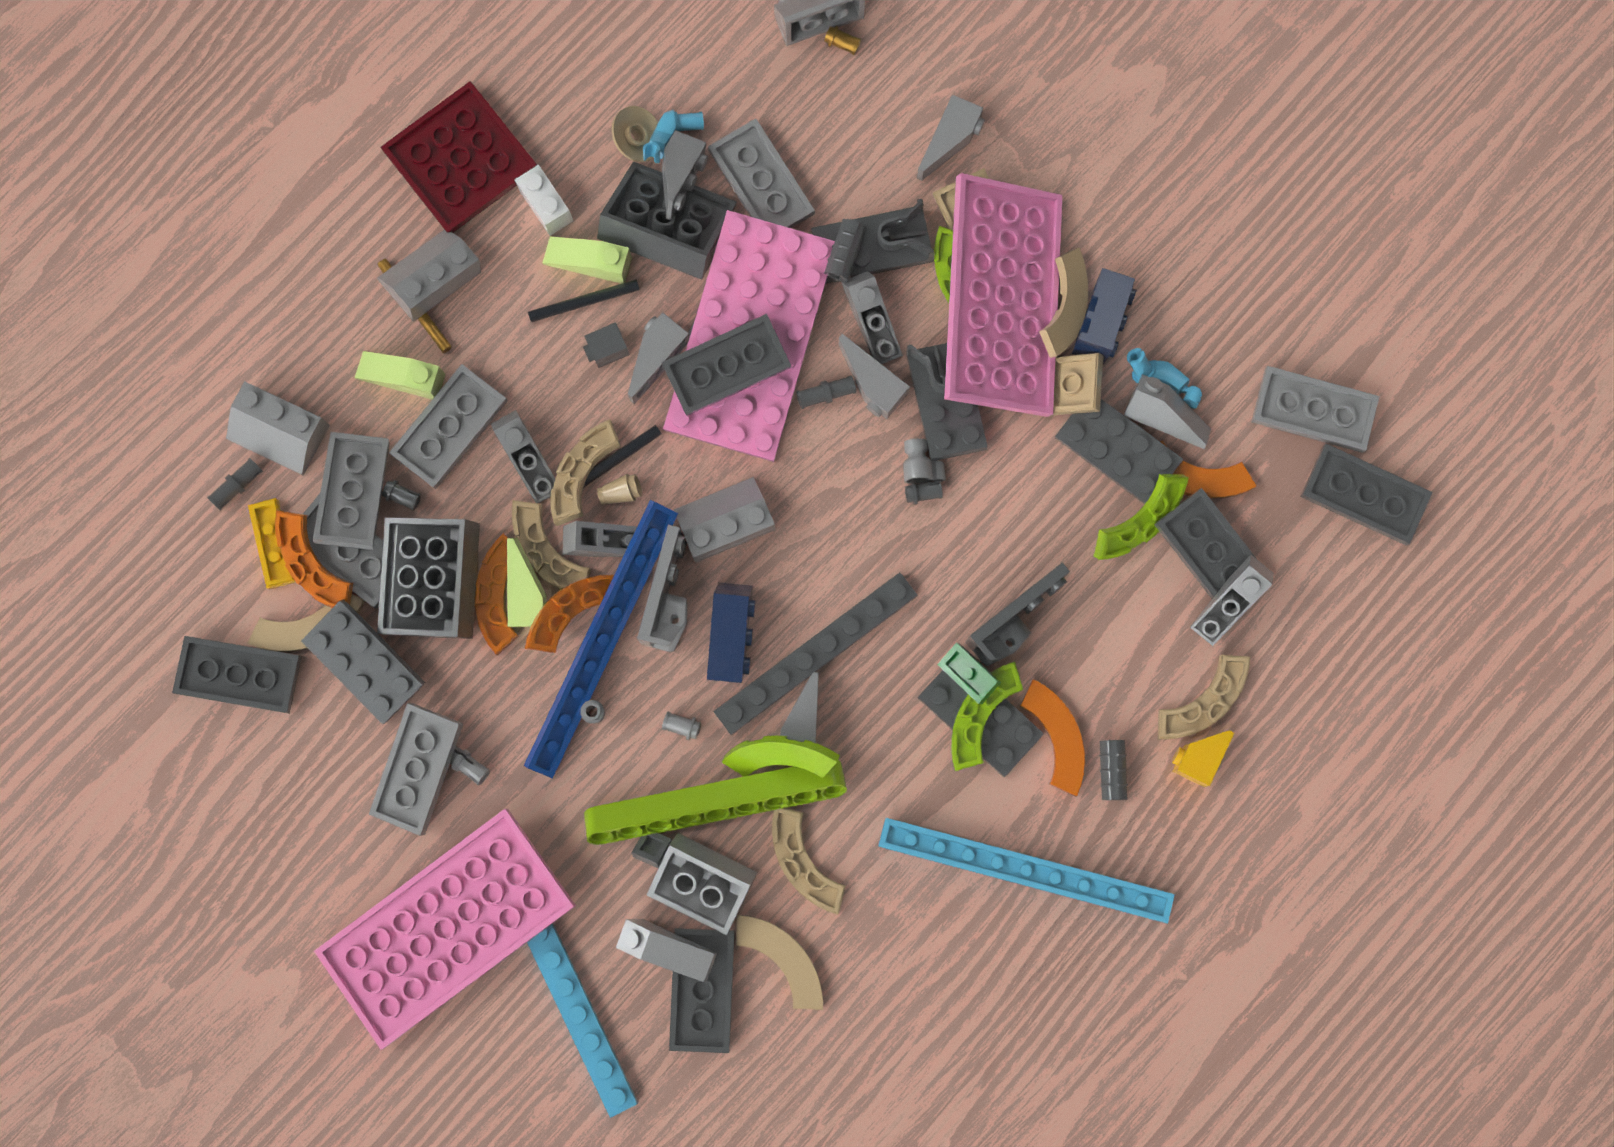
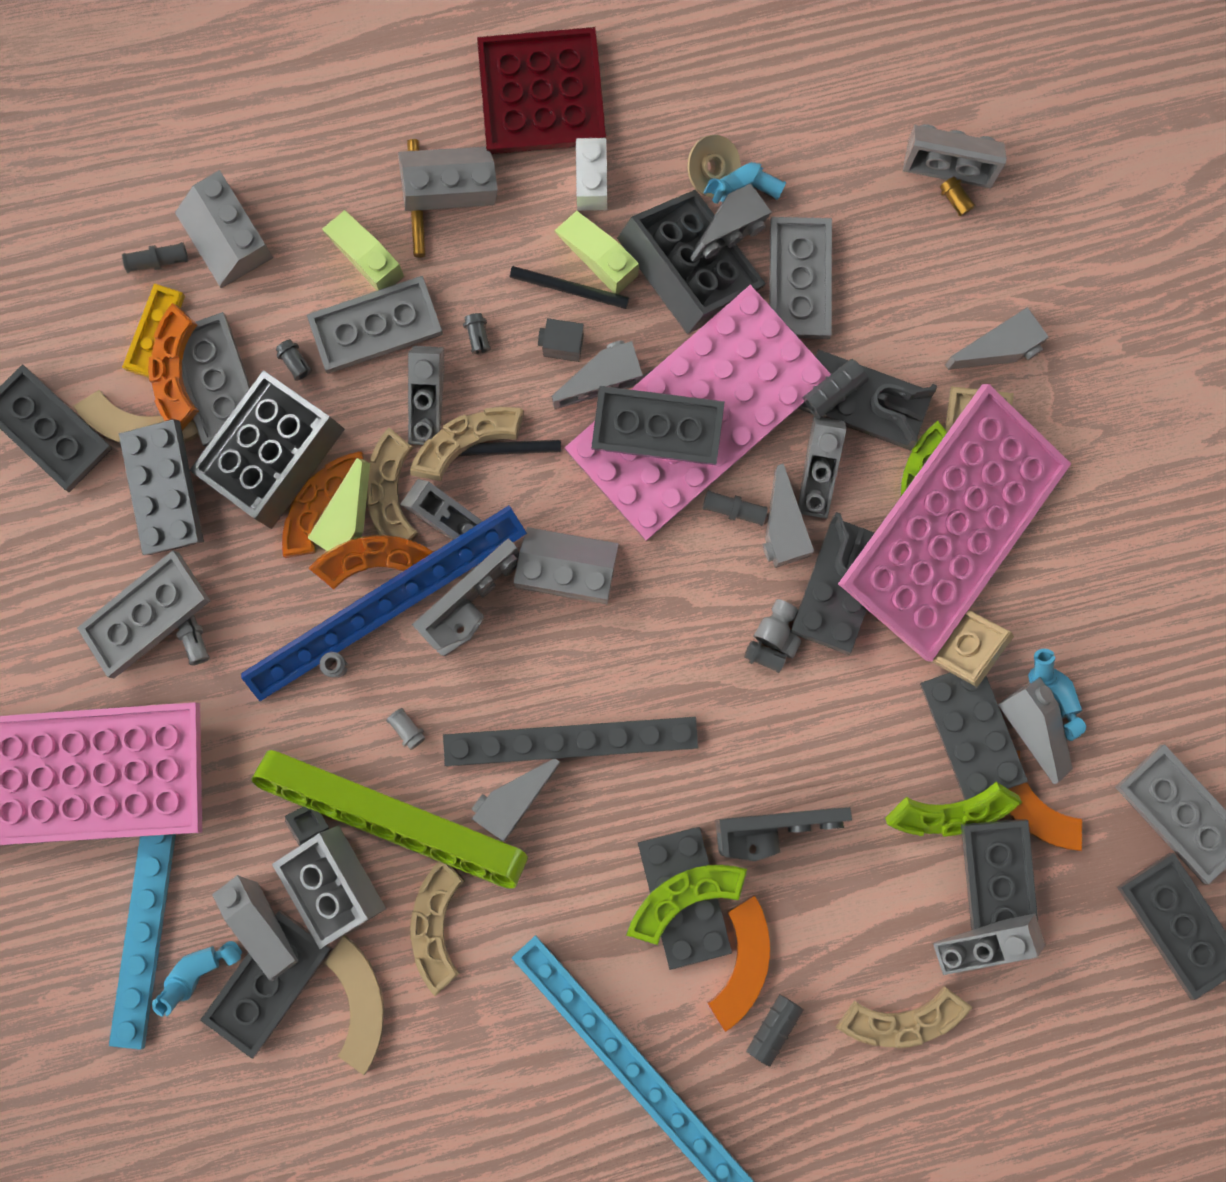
camera: 30 degrees right, 0 degrees up
light grey plate [313,432,390,550] -> none
tan cone [597,474,642,505] -> none
dark blue wedge [707,582,756,683] -> none
lime tile [722,735,840,778] -> none
plate [937,642,1001,705] -> none
tan tile [1039,247,1088,358] -> none
dark blue wedge [1072,268,1137,365] -> none
yellow slope [1172,730,1234,787] -> none
none -> medium azure arm [152,941,242,1016]
none -> dark grey pin [463,313,491,354]

